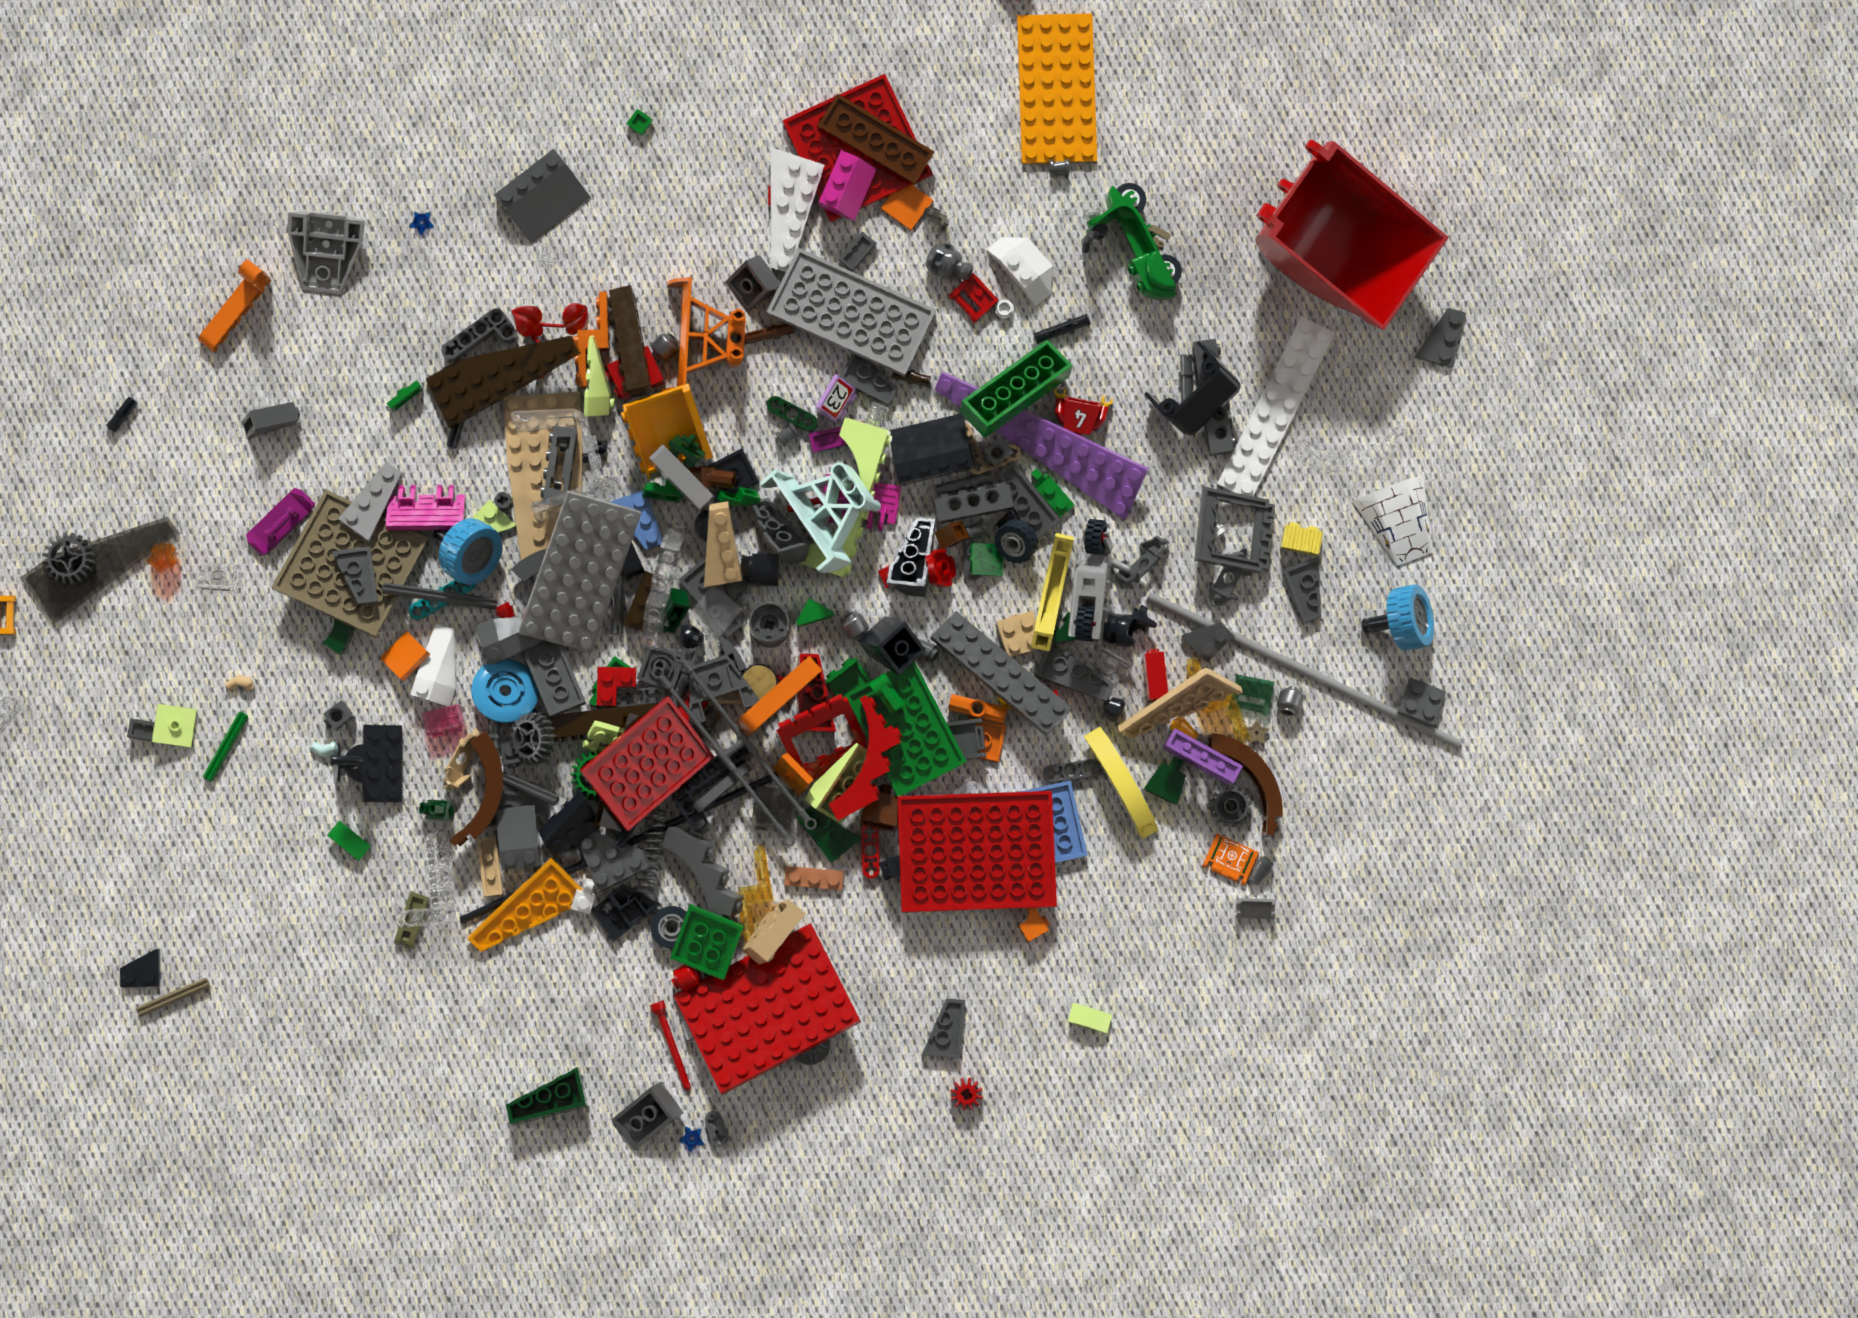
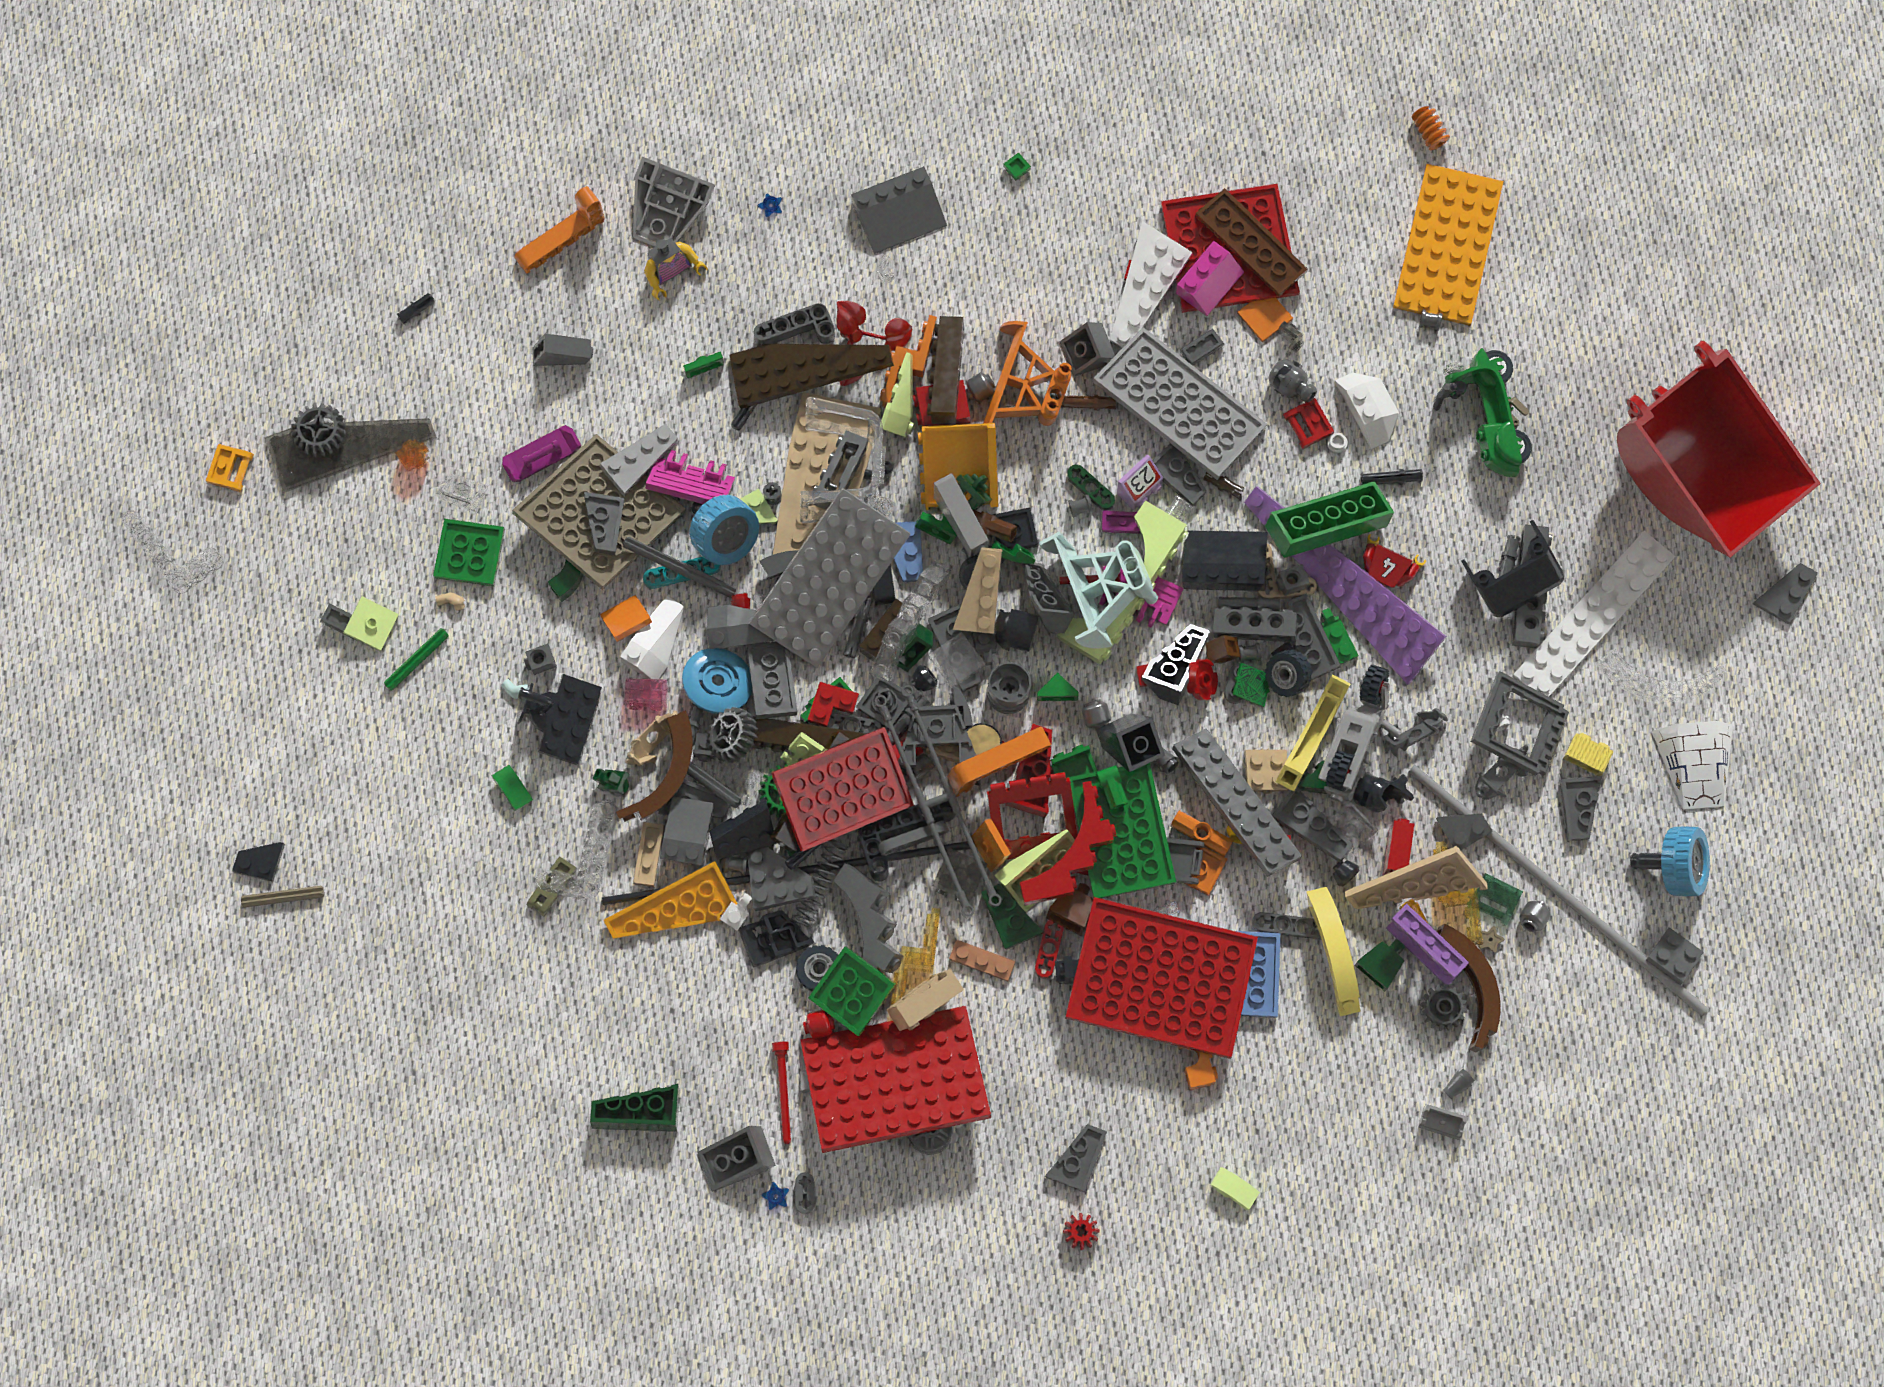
camera: 20 degrees right, 10 degrees down
orange piece [1202,833,1259,885] -> none
none -> green plate [433,518,505,587]
none -> torso [644,238,708,301]

